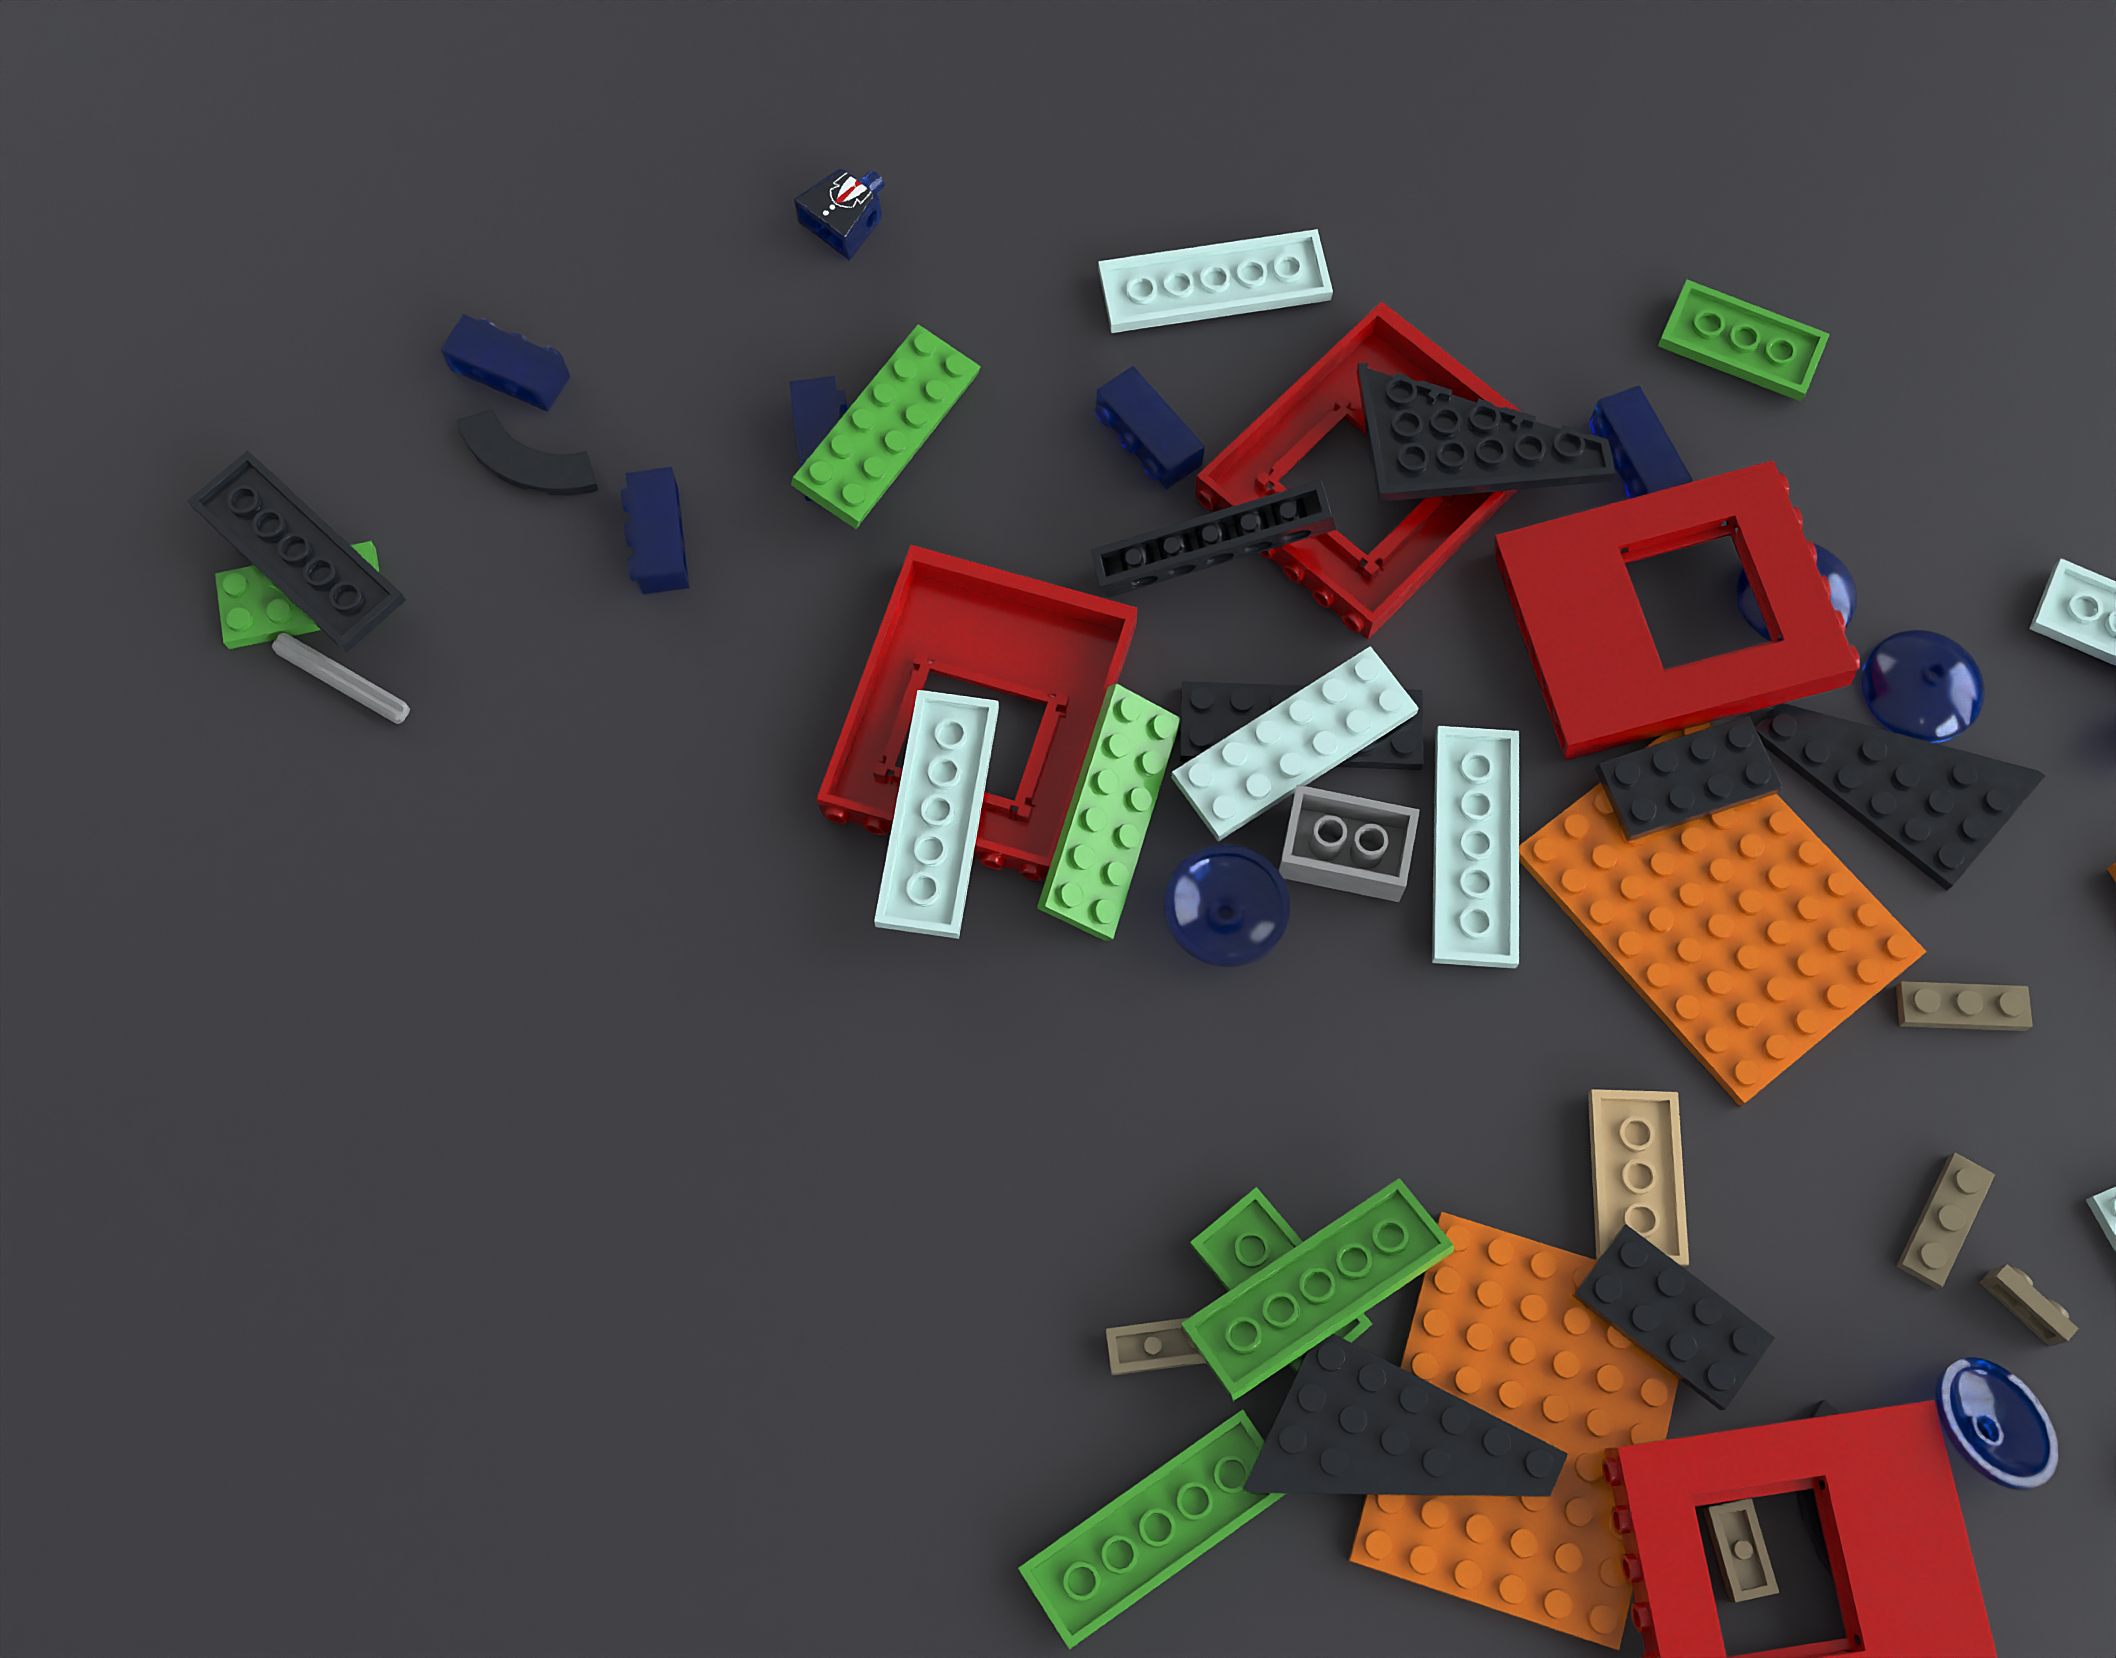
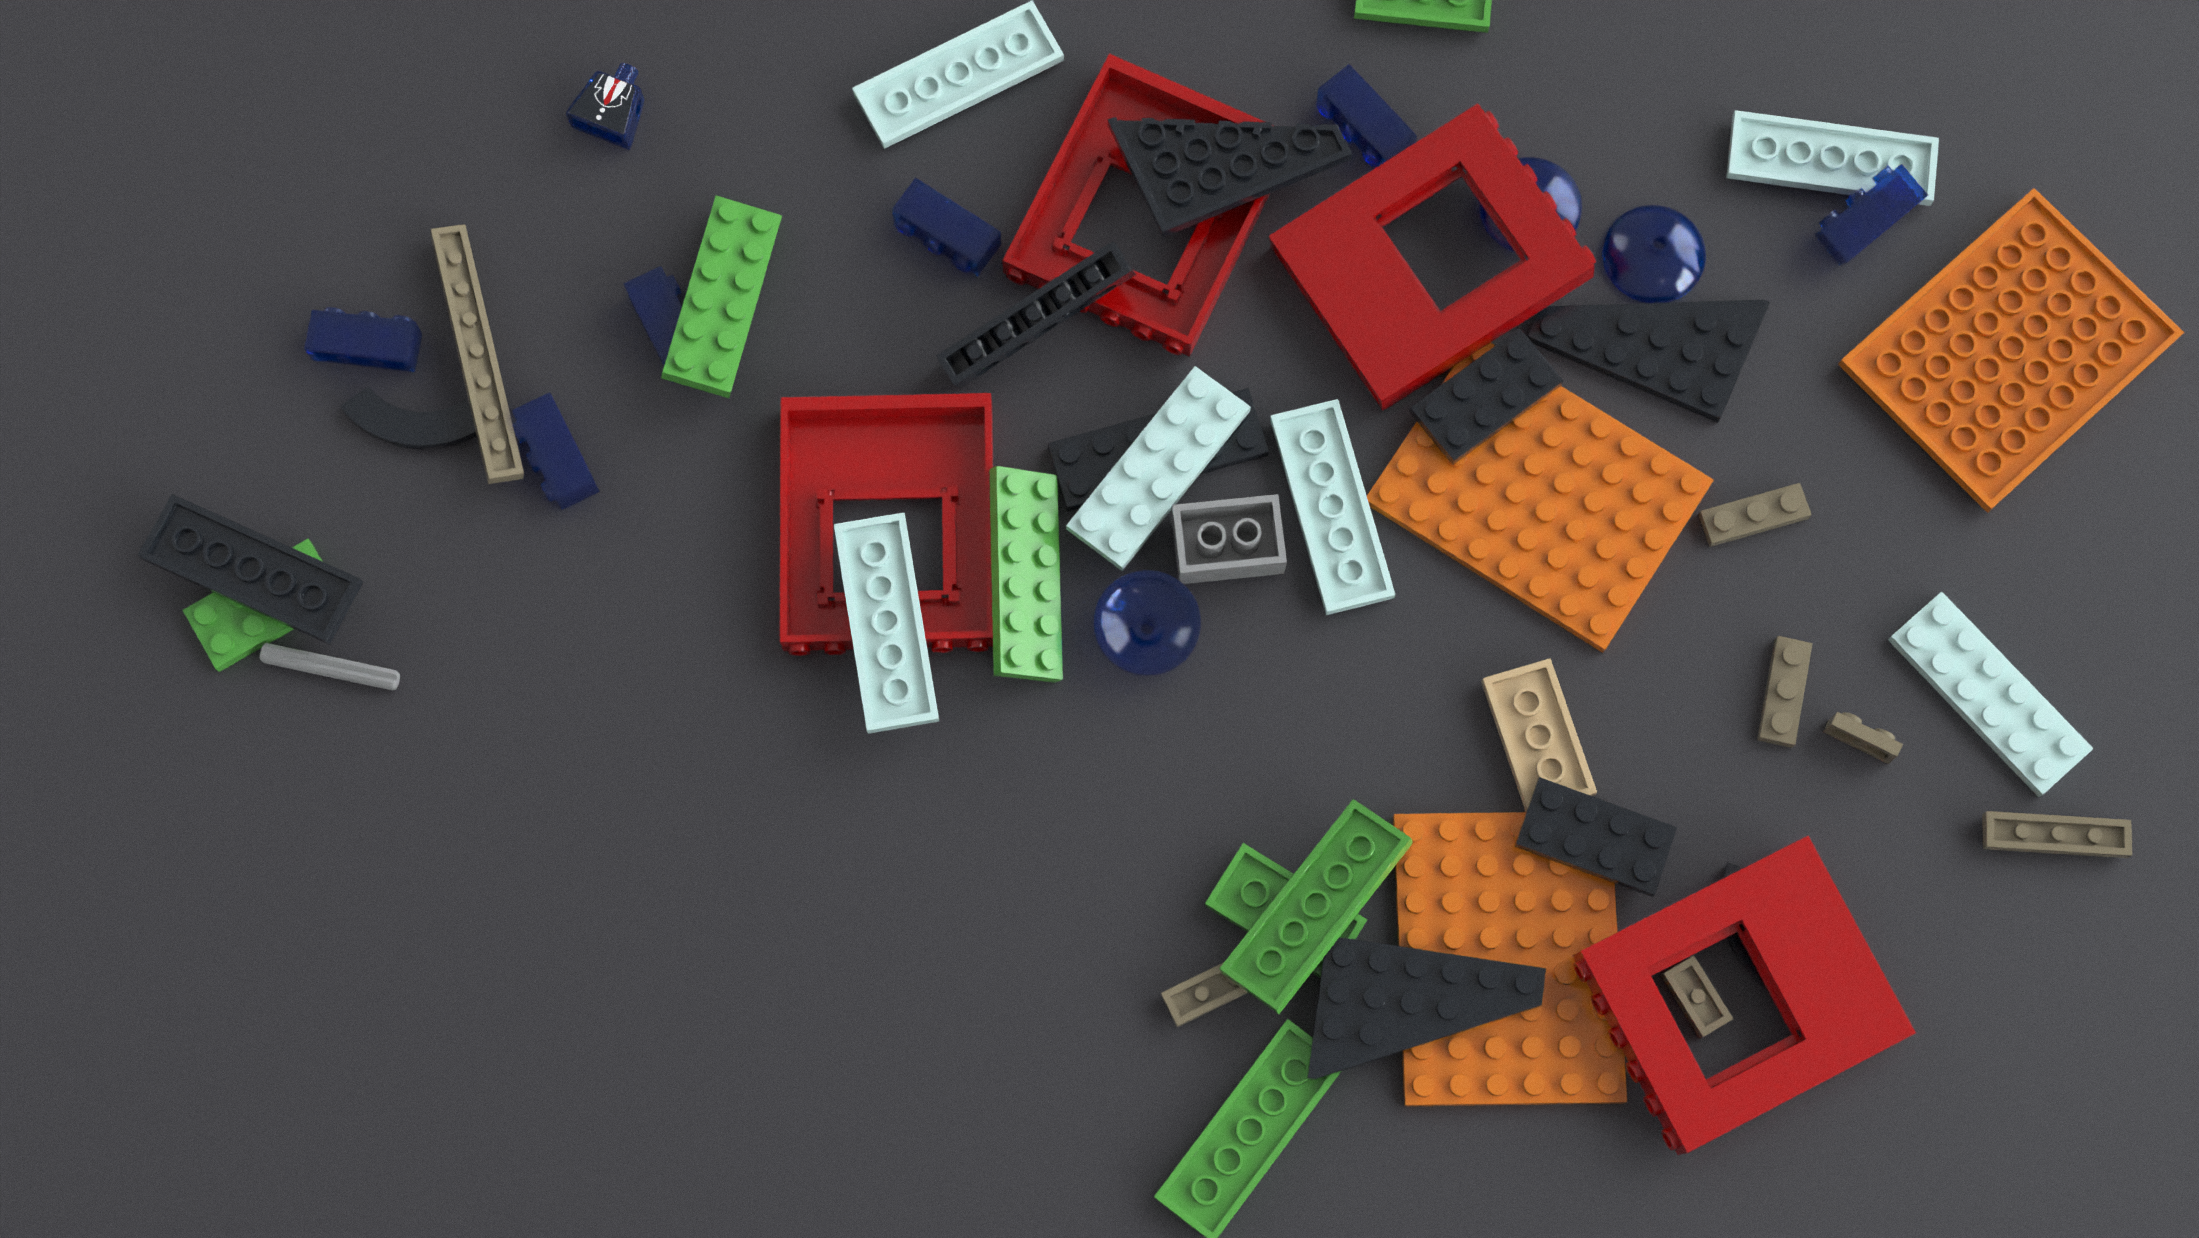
camera: 20 degrees left, 5 degrees up
clear blue dish [1936,1357,2058,1490] -> none
none -> dark tan plate [430,224,524,484]

